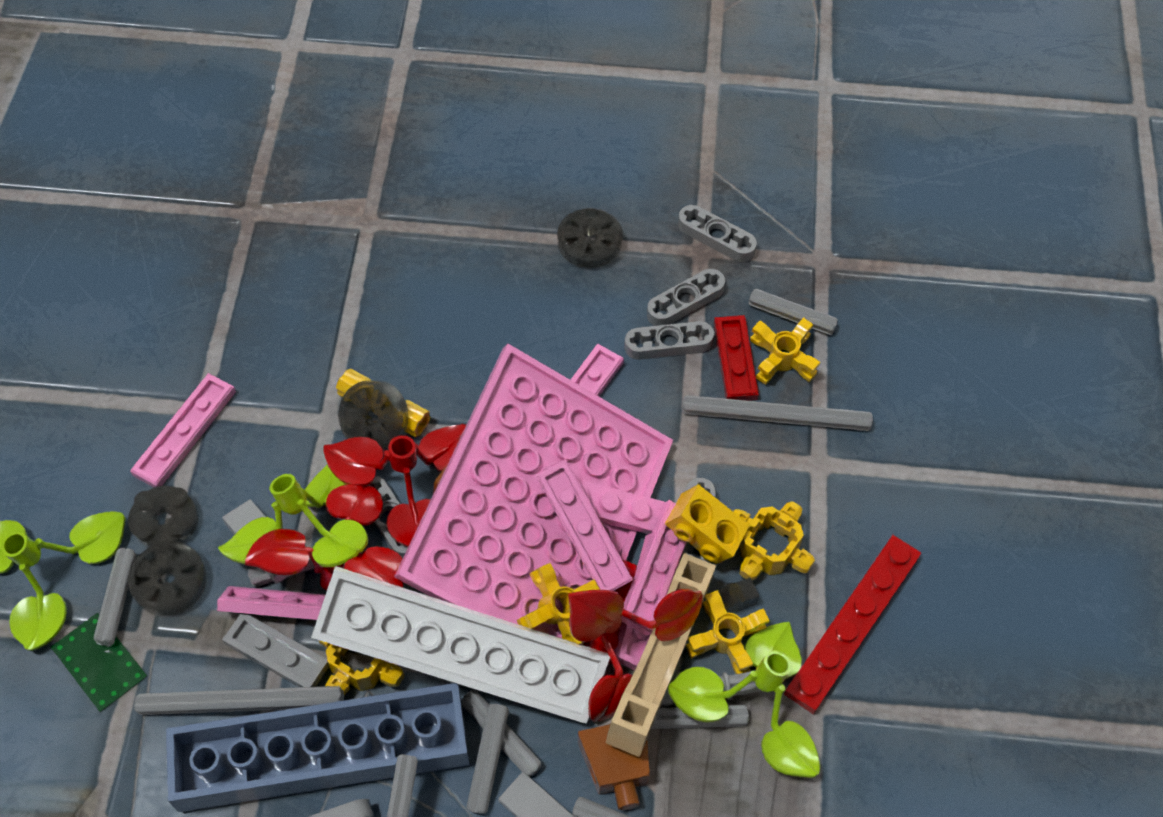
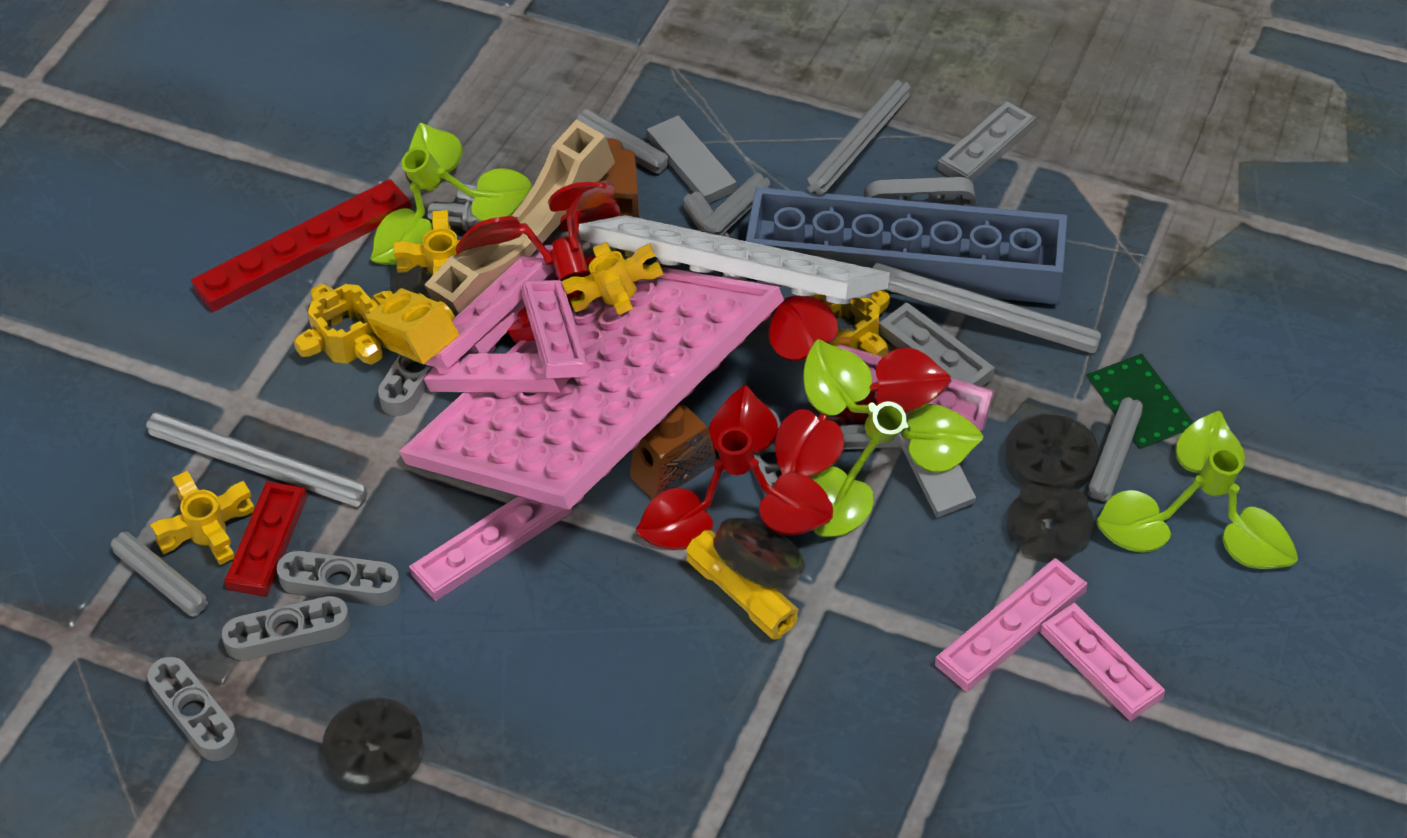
camera: 160 degrees left, 10 degrees down
none -> bright pink tile [1040,602,1165,722]

